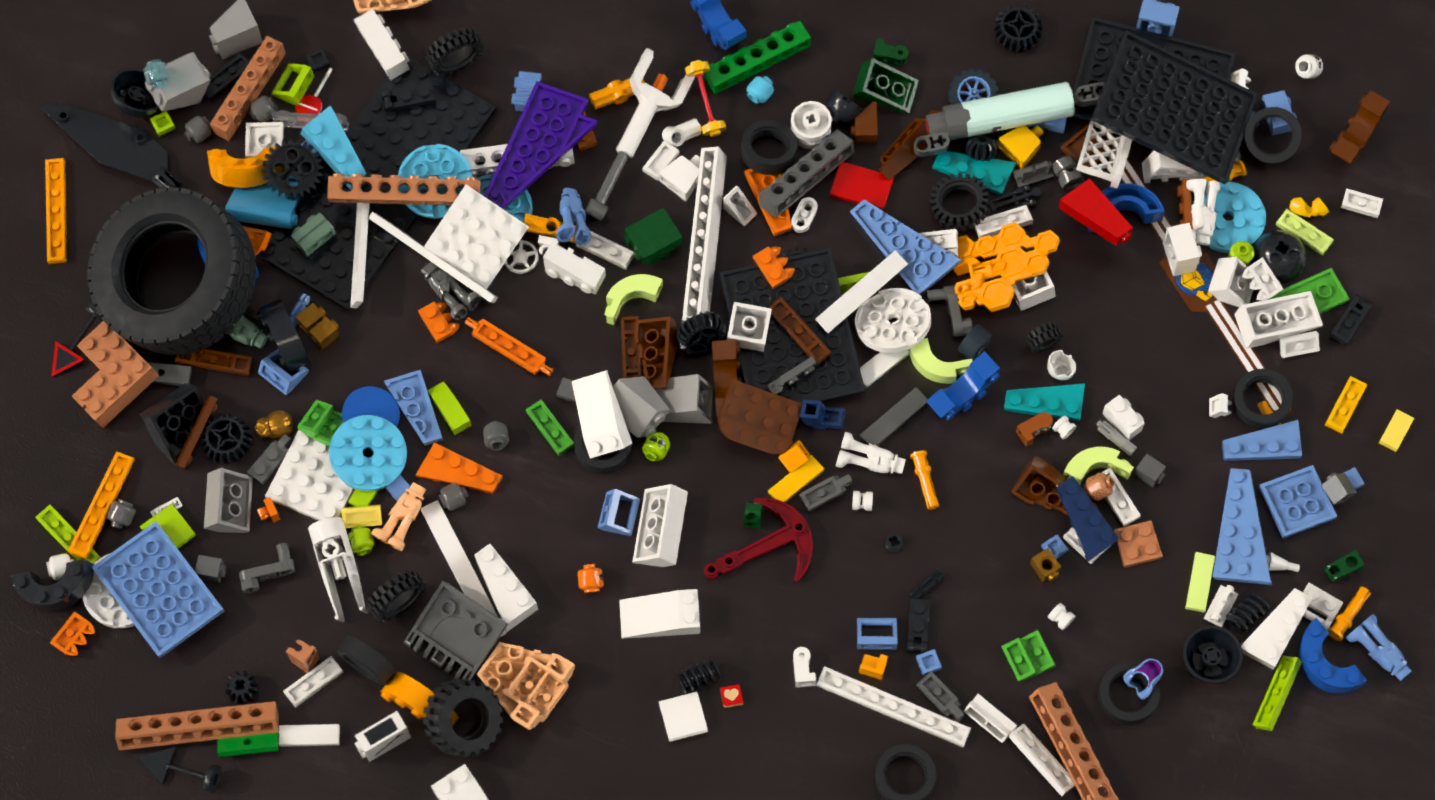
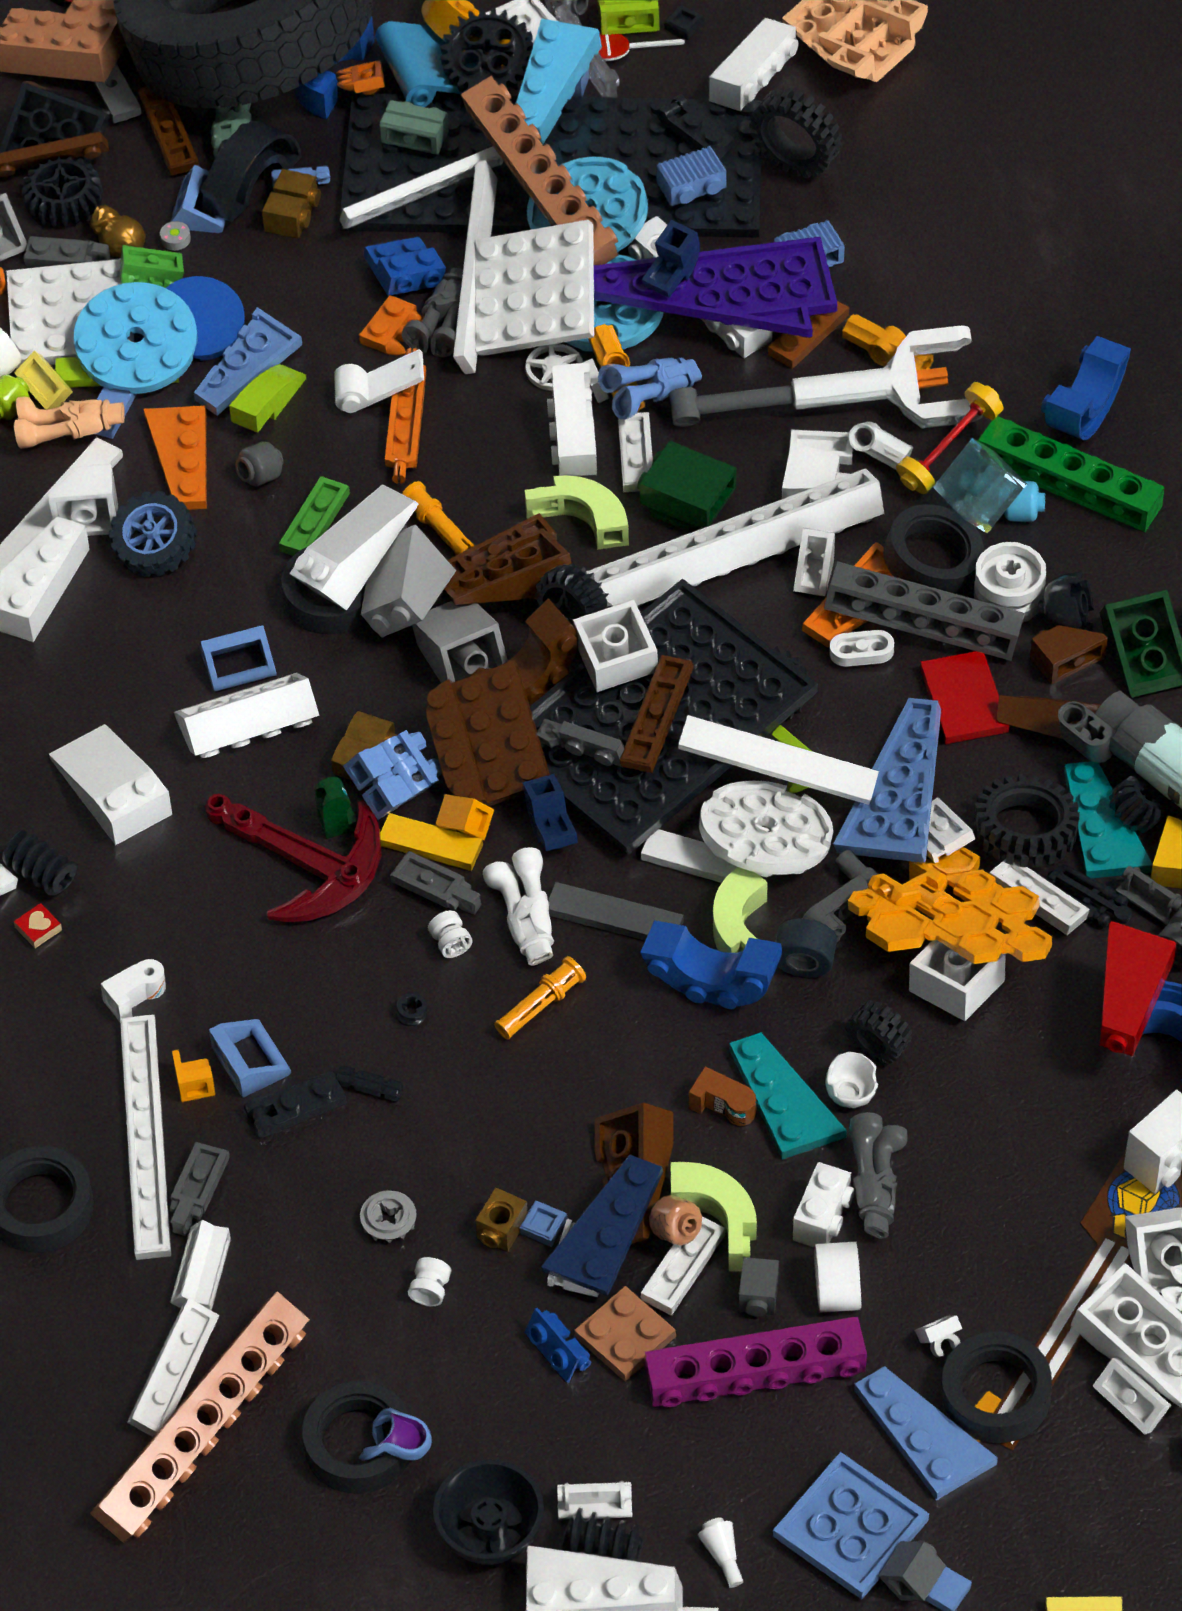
camera: 60 degrees right, 15 degrees down
dark grey head [438,482,468,511] -> none
orange head [577,564,604,593] -> none
lime head [642,432,670,461] -> none
orange plate [752,246,795,289] -> none
medium blue plate [916,649,942,676] -> none
bright green slope [1001,630,1056,682] -> none
white wheel [1052,415,1077,440] -> none
light grey piece [1096,420,1137,456] -> none
yellowish green tile [1185,552,1215,613] -> none
medium blue wing [1213,468,1272,585] -> none
yellow tile [1325,376,1368,434] -> none
none -> white slope [48,464,118,536]
none -> black wheel [109,491,197,577]
none -> light grey tile [160,221,191,250]
none -> pearl gold brick [331,711,397,780]
none -> white door [334,349,424,413]
none -> medium blue hips [343,730,442,820]
none -> light grey gear [360,1190,417,1244]
none -> blue plate [363,236,446,296]
none -> light orange pin [402,481,475,555]
none -> blue hinge [524,1308,591,1383]
none -> dark blue brick [642,220,700,298]
none -> magenta brick [645,1316,867,1407]
none -> medium blue brick [657,146,726,206]
none -> white piece [814,1242,861,1313]
none -> dark grey piece [849,1112,907,1238]
none -> clear light blue brick [933,438,1027,533]

